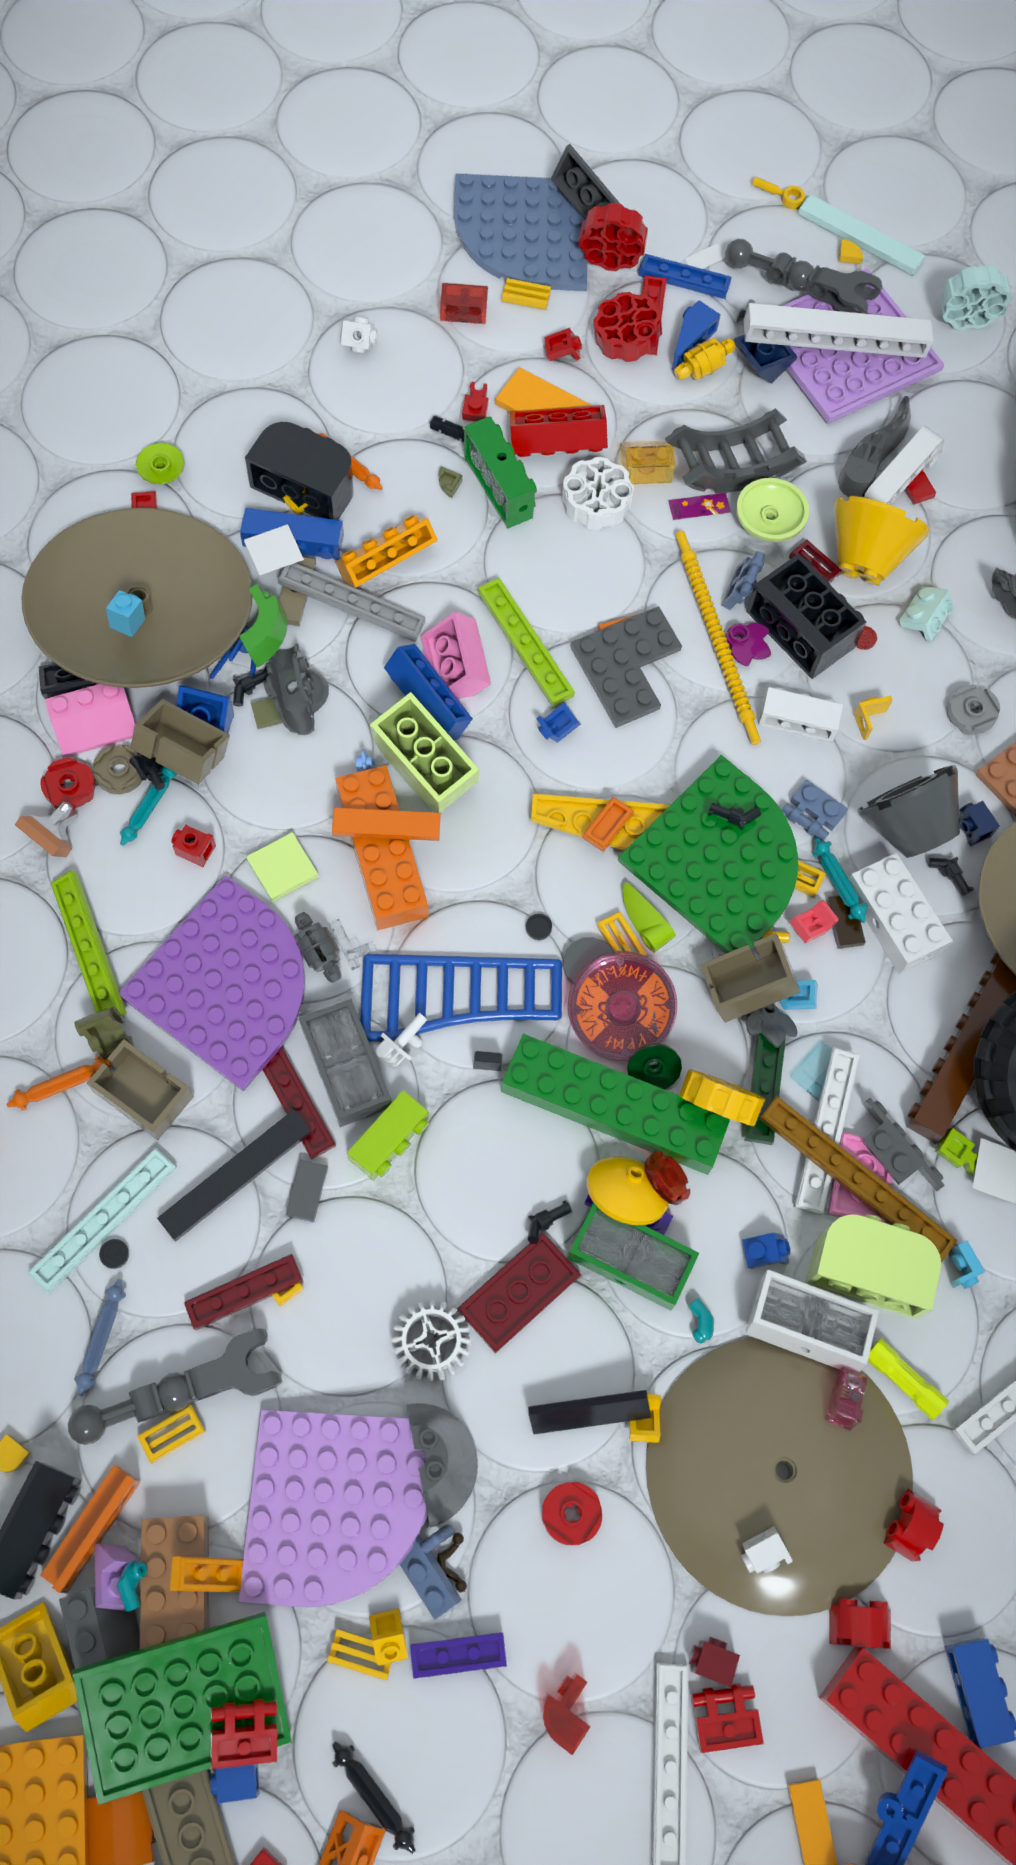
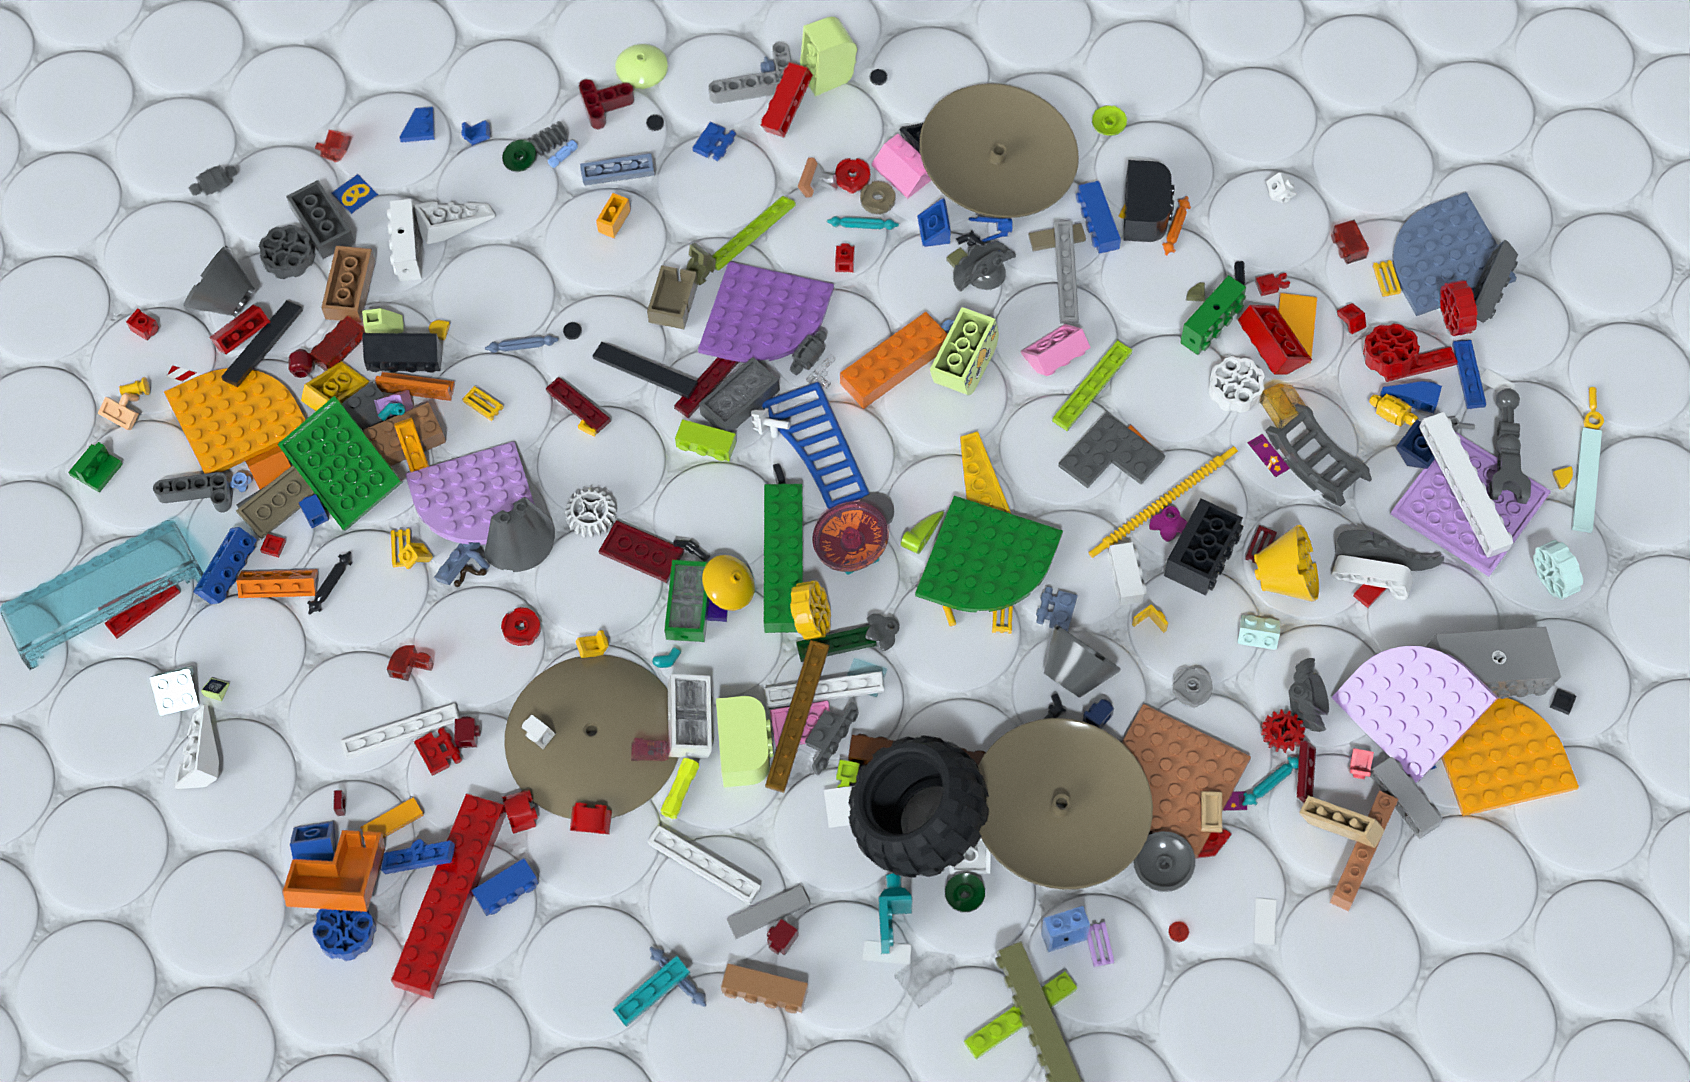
camera: 75 degrees right, 5 degrees down
orange wheel [6,1056,111,1111] -> none
light aqua tile [27,1148,177,1294] -> none
dark grey piece [68,1329,283,1445] -> none
medium azure brick [106,590,145,637] -> none
black piece [129,753,165,790] -> none
dark tan piece [130,699,230,785] -> none
red tile [131,491,157,509] -> none
red plate [210,1699,277,1769] -> none
bright green arch [239,584,287,668] -> none
white sticker [244,524,304,576] -> none
yellowish green tile [246,832,319,902] -> none
dark grey tile [286,1160,328,1223] -> none
orange tile [332,808,441,841] -> none
light orange brick [335,515,438,588] -> none
blue brick [384,644,473,740] -> none
dark purple plate [410,1632,507,1679] -> none
black piece [526,914,552,940] -> none
black tile [528,1390,651,1435] -> none
blue bracket [536,702,581,743] -> none
orange tile [582,797,634,853] -> none
yellow tile [596,911,647,959] -> none
dark green dish [627,1043,682,1090] -> none
clear red tile [644,1151,691,1205] -> none
dark tan piece [700,933,801,1023] -> none
black piece [707,803,761,830] -> none
sand blue plate [721,551,765,610] -> none
yellowish green dish [736,478,809,542] -> none
blue bracket [742,1232,791,1269] -> none
medium azure bracket [780,980,818,1010] -> none
coral bracket [789,900,838,943] -> none
teal wheel [813,838,868,923] -> none
dark brown tile [826,895,866,949] -> none
white brick [849,853,953,974] -> none
clear red piece [856,626,877,650] -> none
medium azure bracket [950,1241,985,1289] -> none

